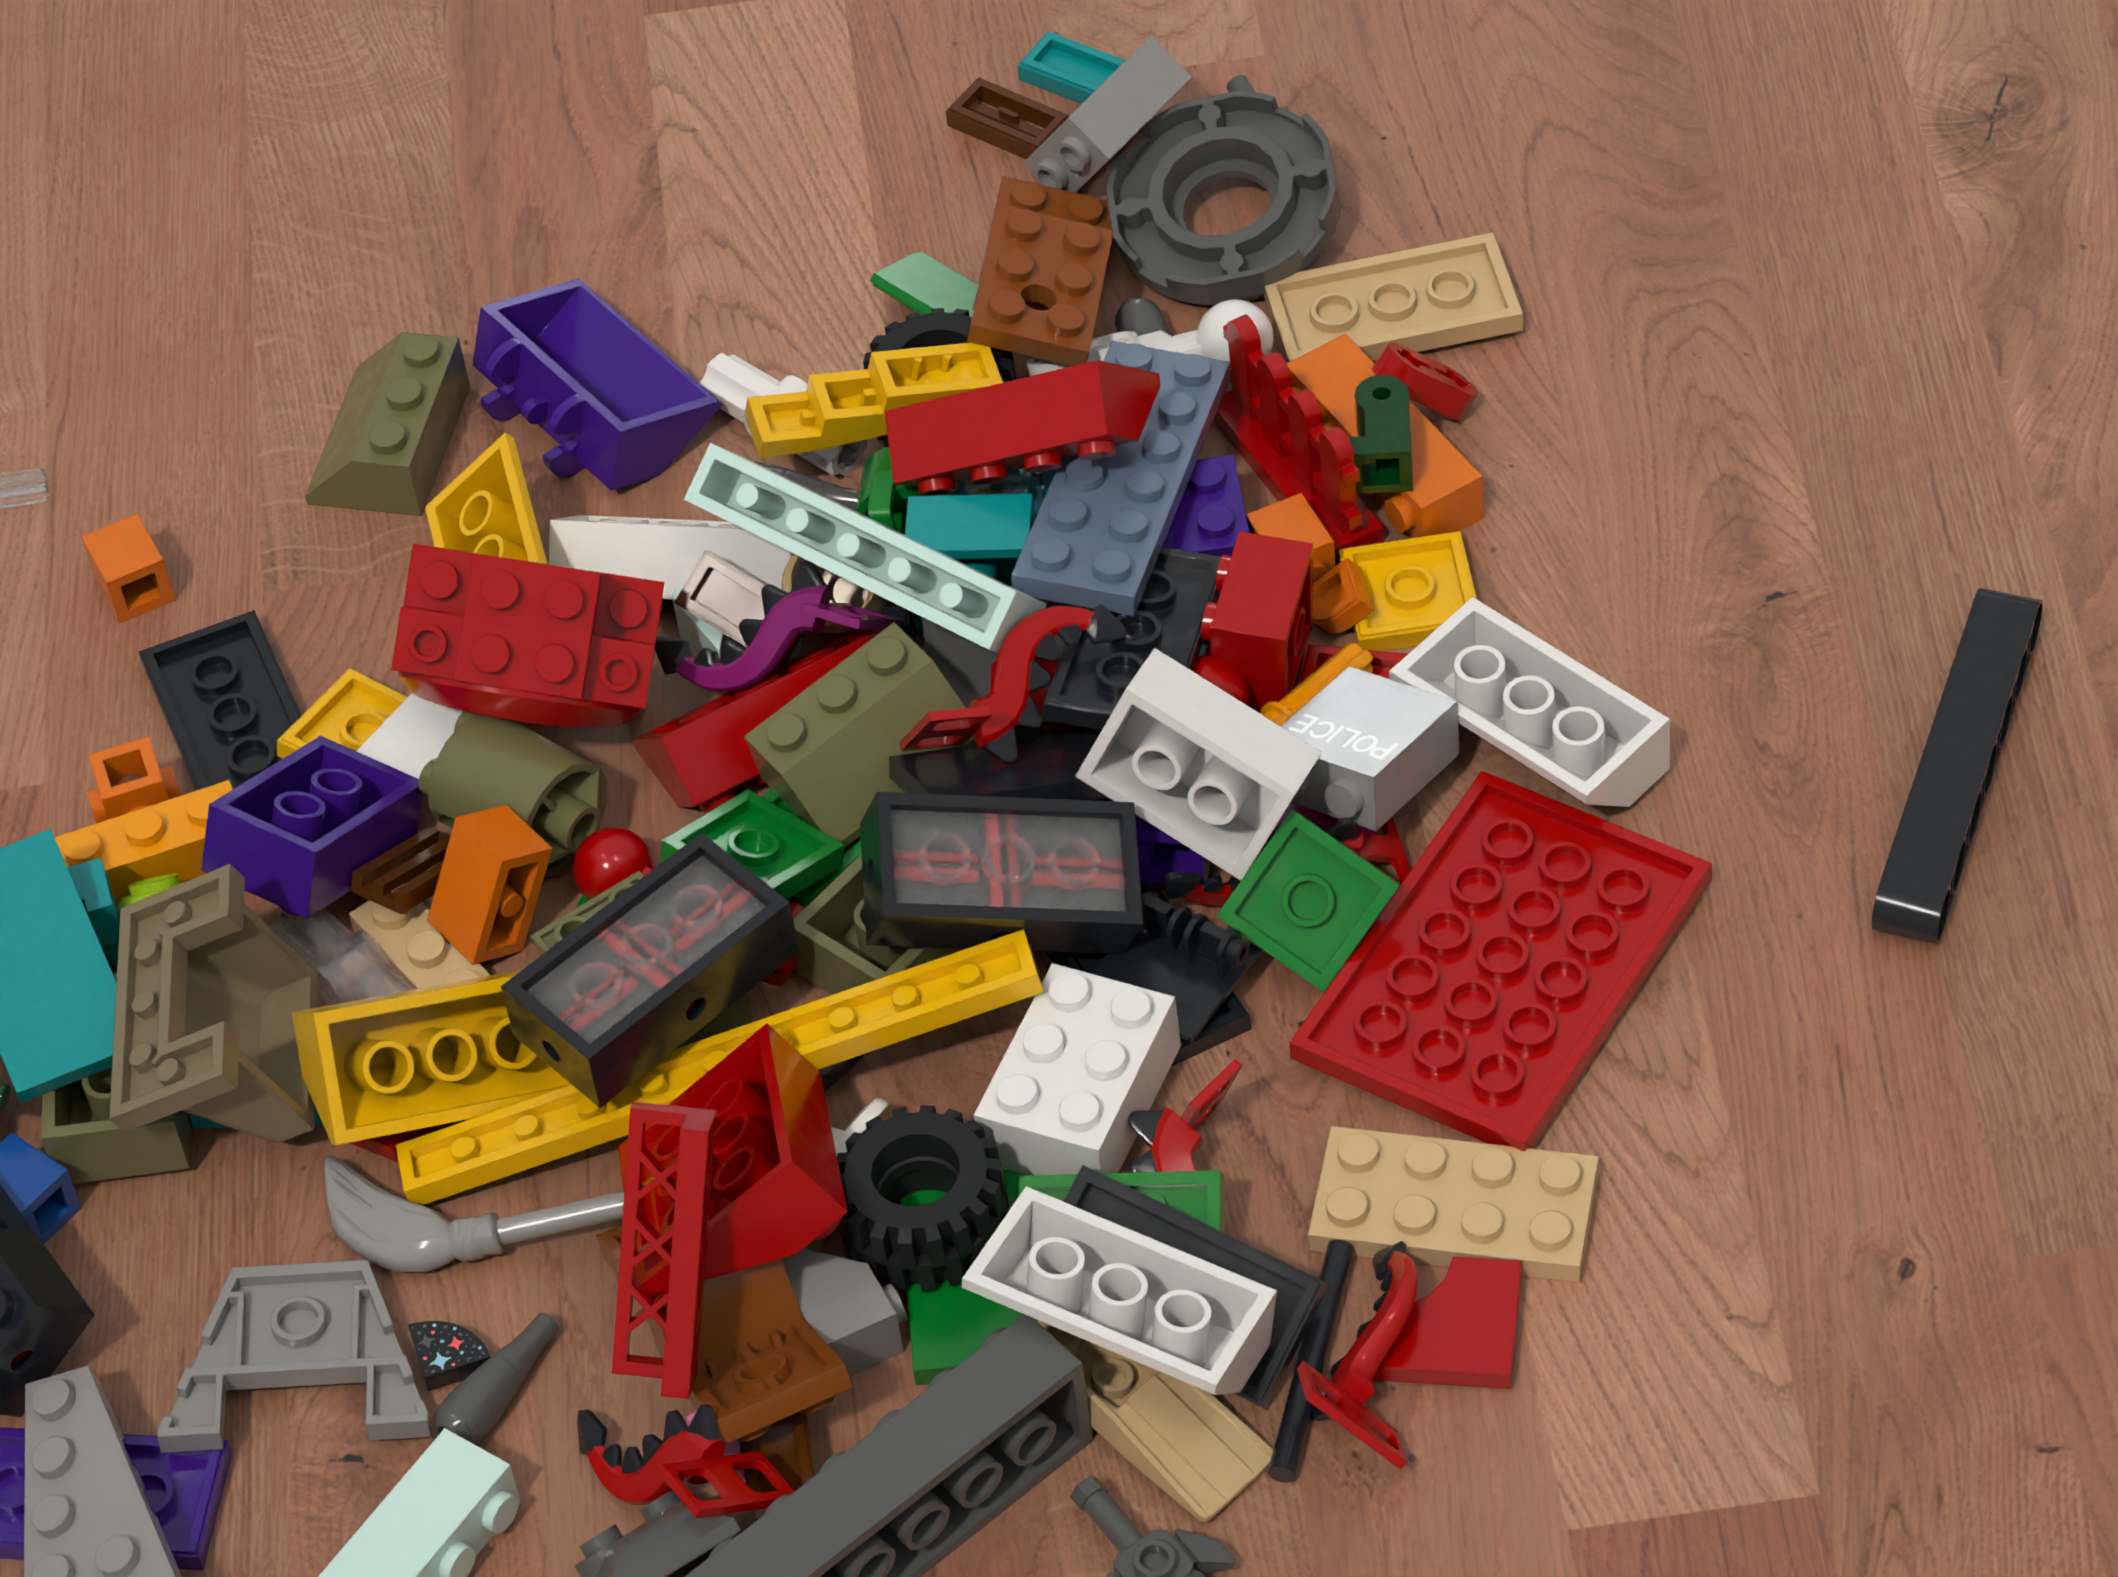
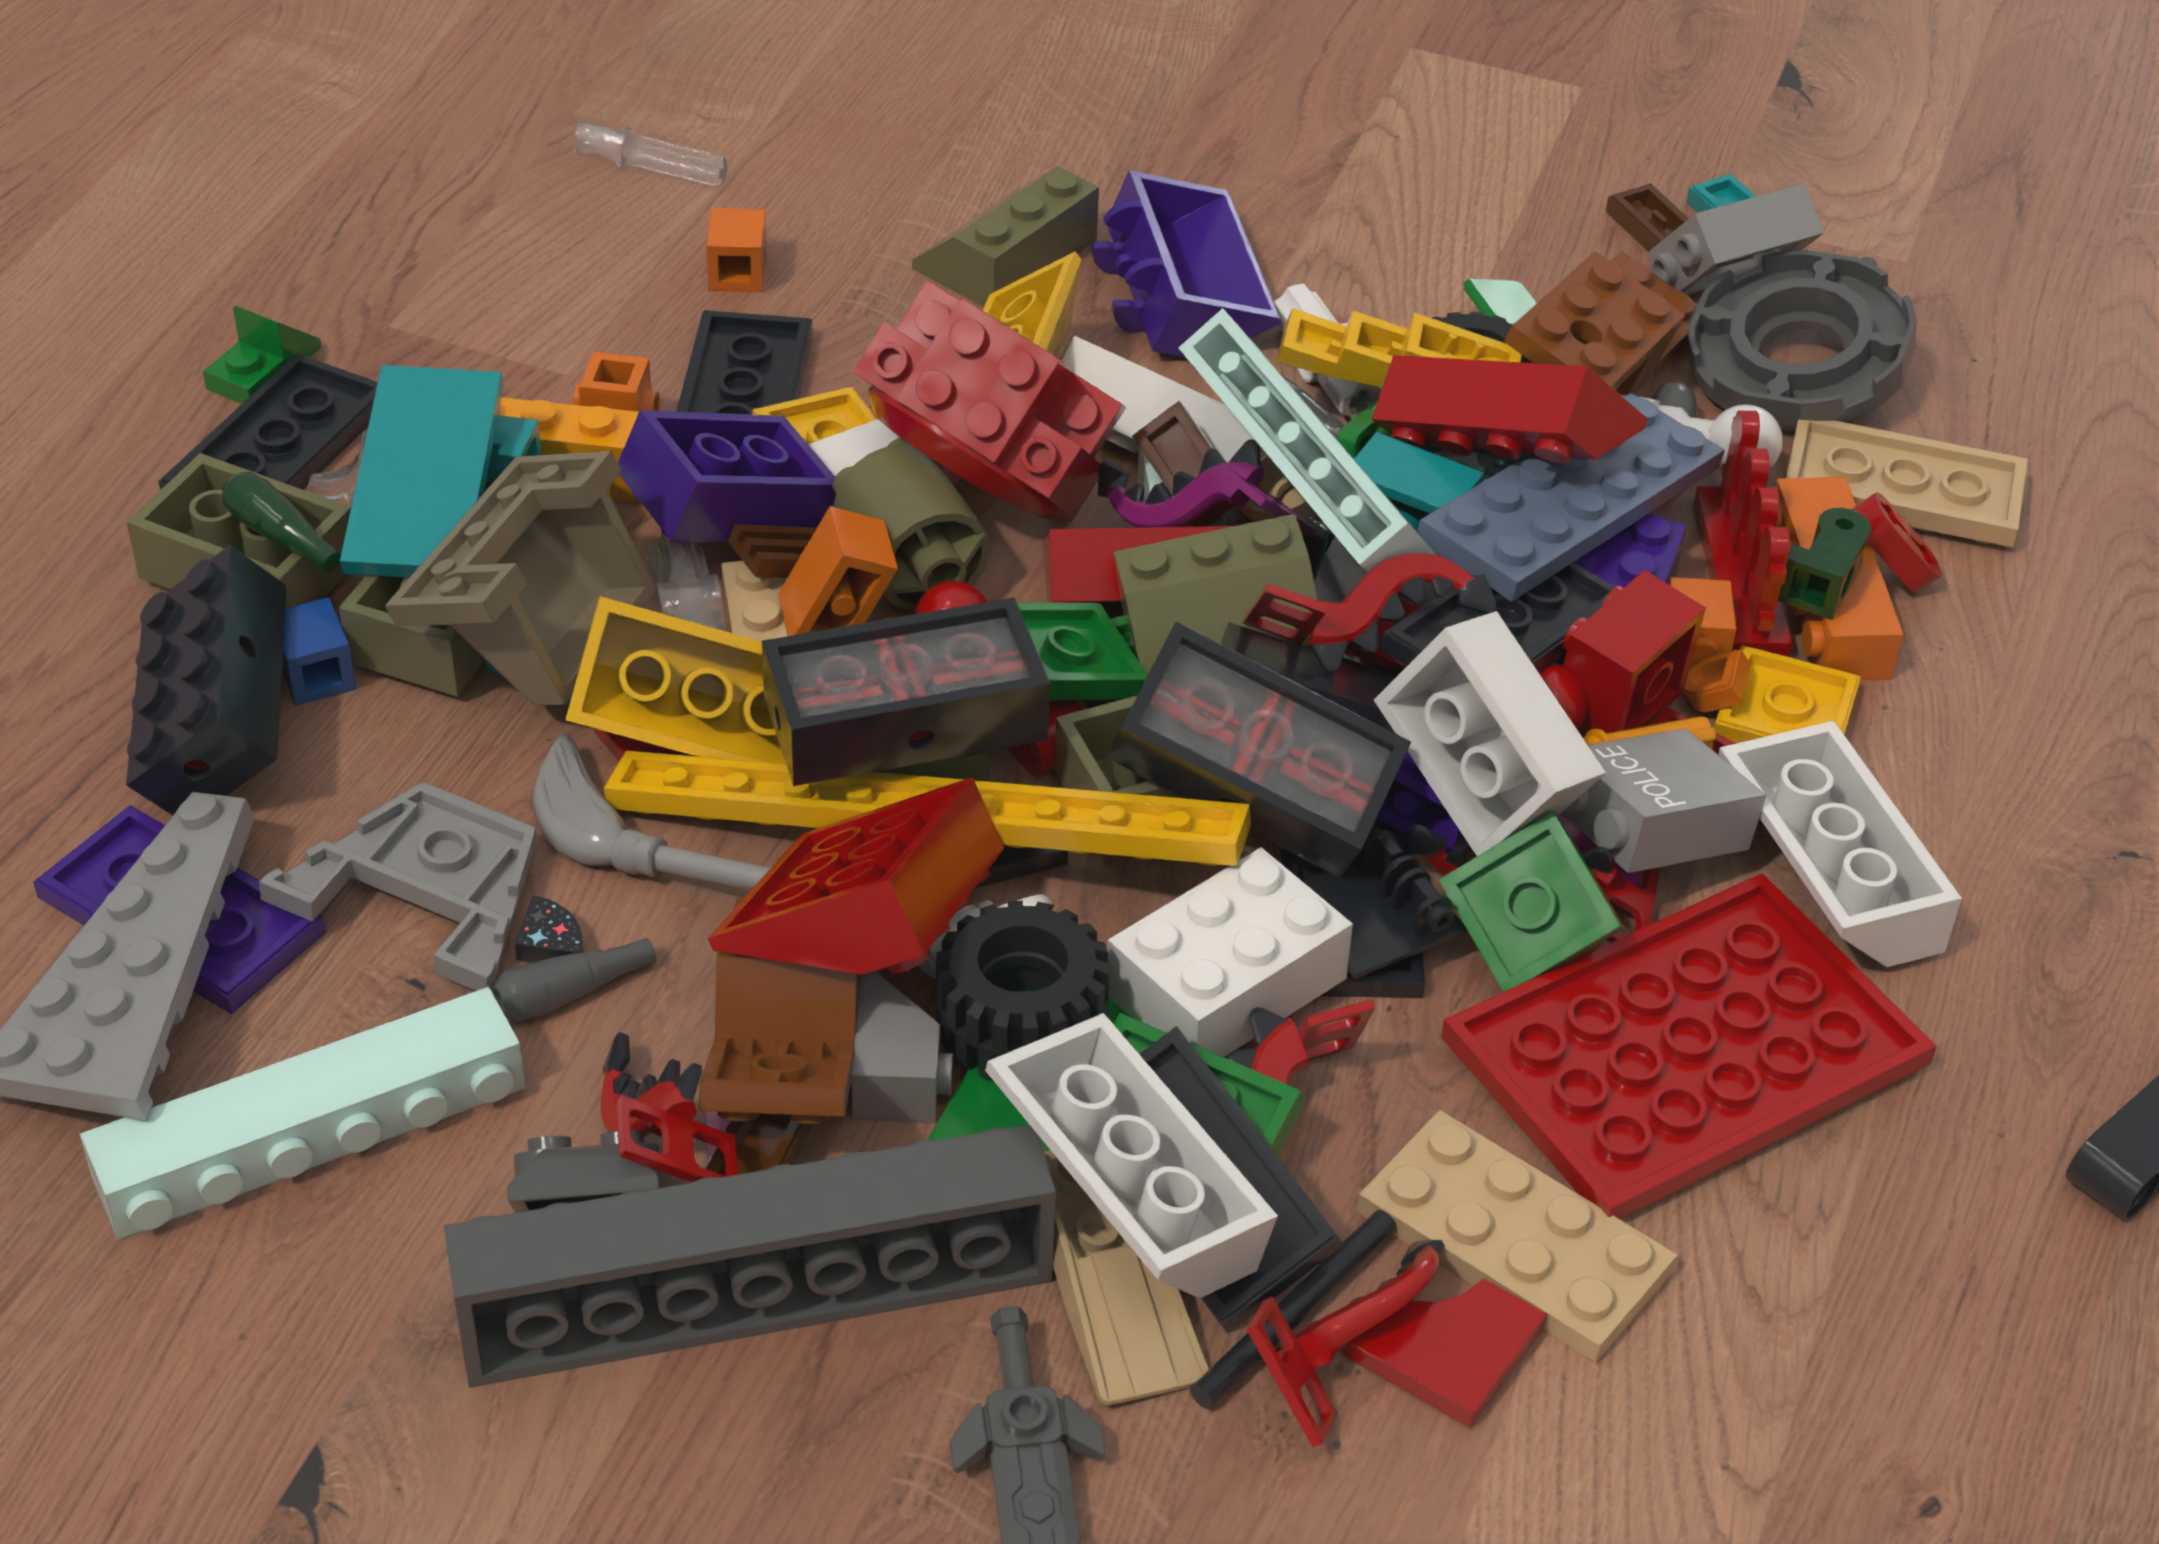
camera: 20 degrees right, 5 degrees down
red fence [612,1102,717,1399] -> none

